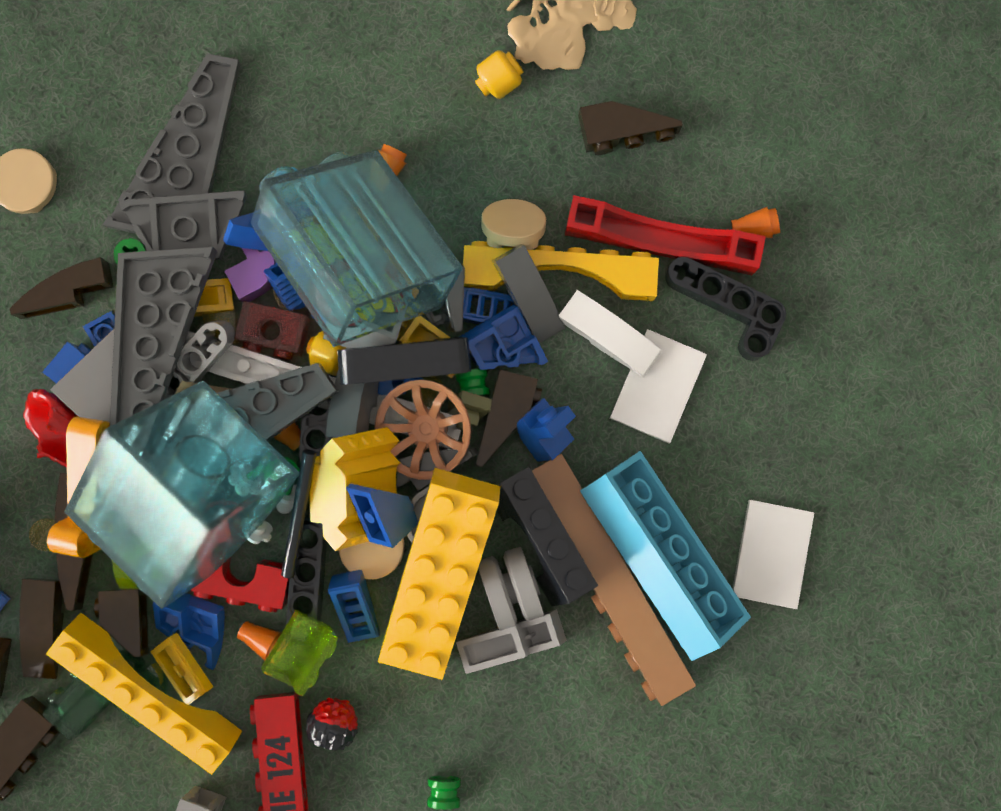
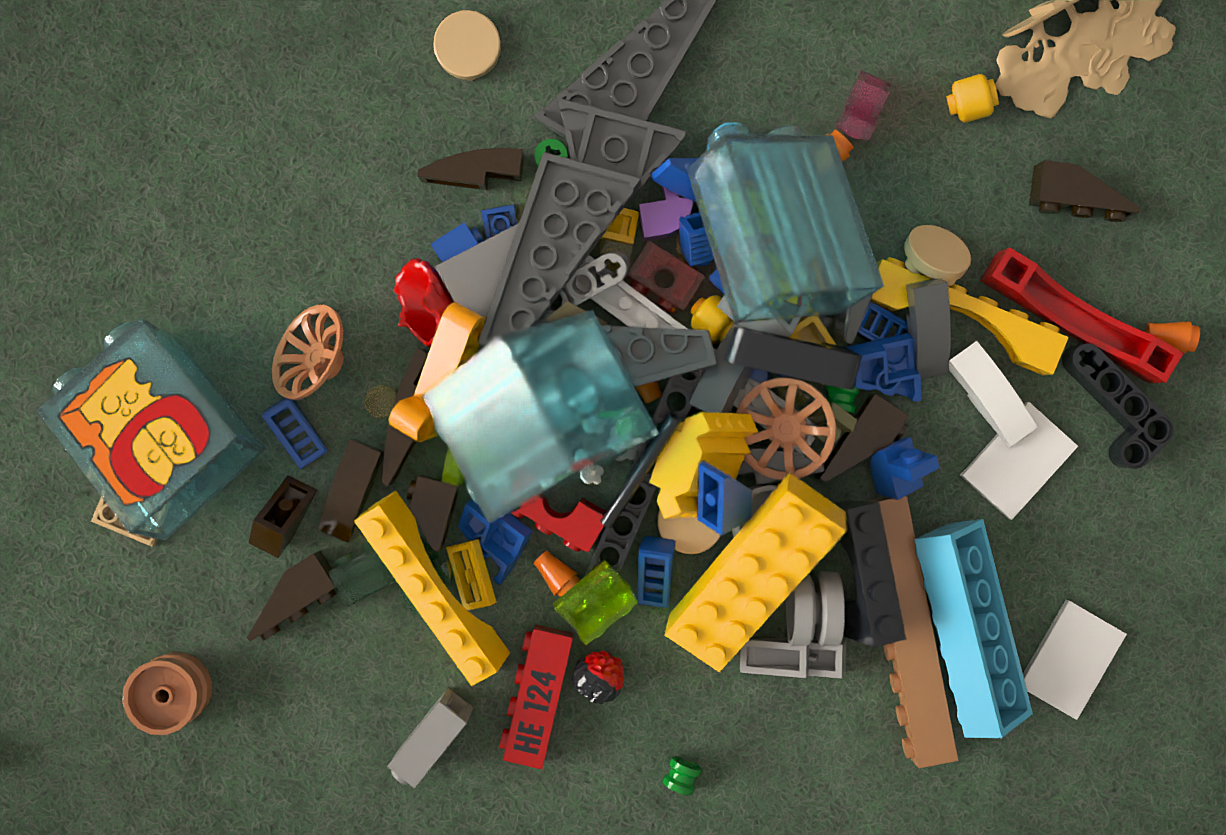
camera: 20 degrees right, 5 degrees up
none -> clear pink brick [835,70,891,141]

